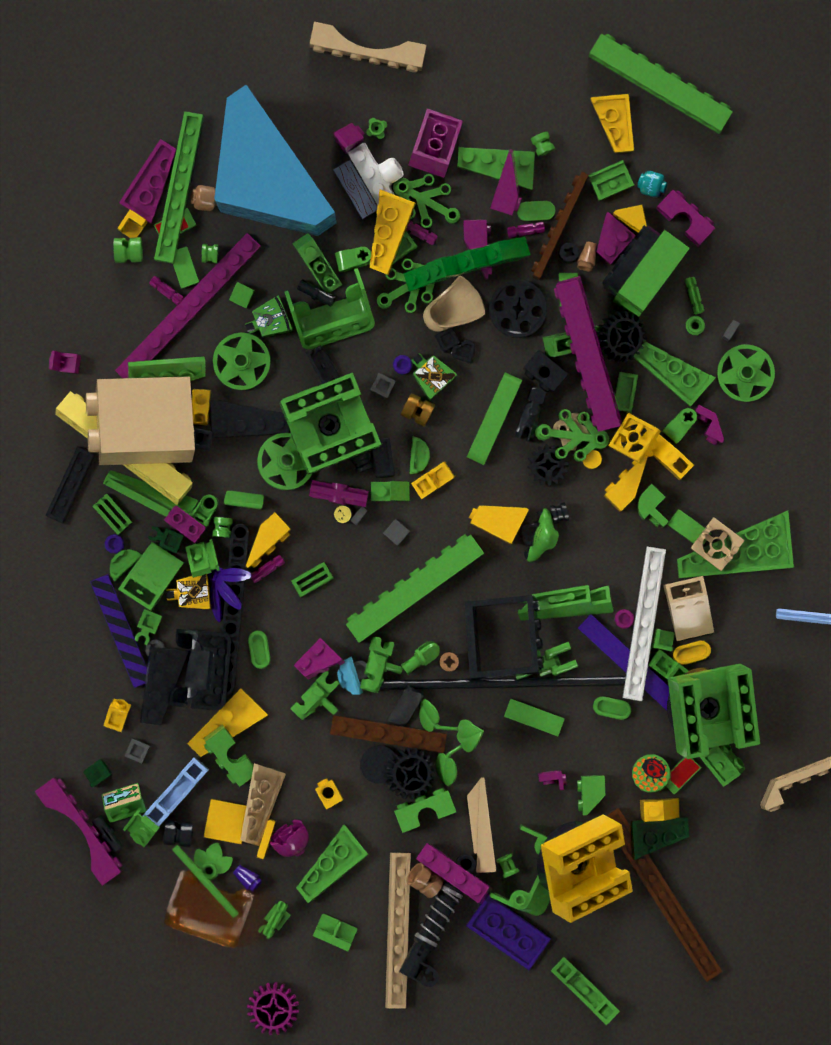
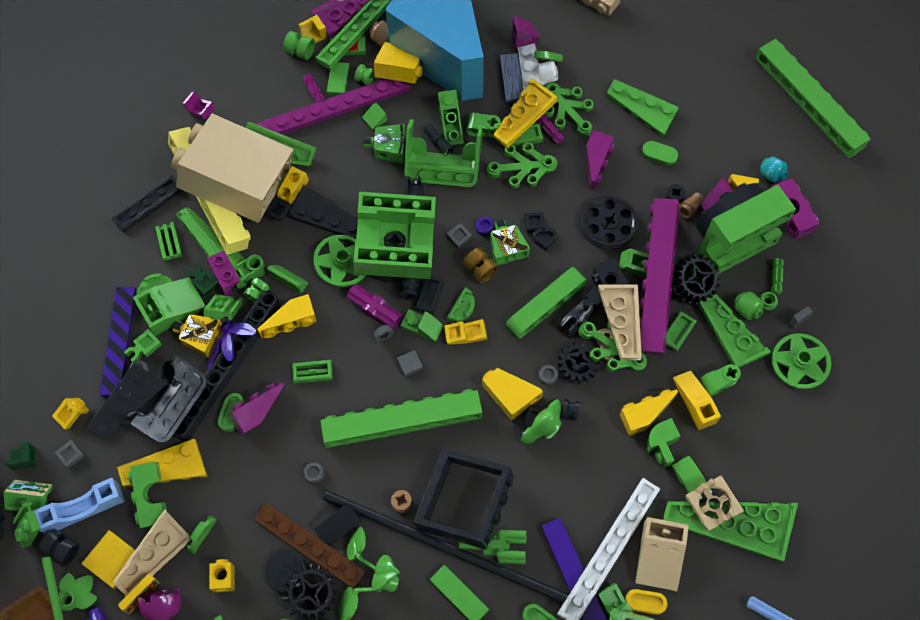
camera: 30 degrees right, 20 degrees down
dark purple tile [105,534,124,554] -> none
bright green wheel [213,333,270,390] -> none
magenta axle [251,555,285,583] -> none
bright green piece [290,671,340,720] -> none
magenta wing [294,638,345,679] -> none
light yellow tile [333,505,352,524] -> none
medium azure tile [337,657,363,695] -> none
bright green piece [360,637,403,693] -> none
bright green plate [366,118,387,139] -> none
bright green arm [401,641,440,675] -> none
green arch [403,237,531,292] -> none
magenta slope [408,109,463,178] -> none
tan hair [423,276,485,332] -> none
magenta slope [490,149,522,215] -> none
magenta axle [507,222,545,238] -> none
bright green wedge [518,585,614,621] -> none
bright green wheel [531,131,555,157] -> none
reddish brown plate [531,172,588,280] -> none
yellow tile [582,450,602,469] -> none
bright green plate [588,160,634,201] -> none
yellow wing [590,94,634,153] -> none
yellow piece [608,413,661,464] -> none
magenta tile [614,609,634,629] -> none
bright green panel [652,629,675,651] -> none
magenta slope [695,405,724,445] -> none
none -> bright green tile [187,516,217,554]
none -> magenta slope [228,382,284,434]
none -> yellow slope [374,42,423,83]
none -> bright green tile [534,51,563,63]
none -> dark grey tile [539,365,558,386]
none -> tan wing [598,285,642,360]
none -> bright green head [734,292,764,320]

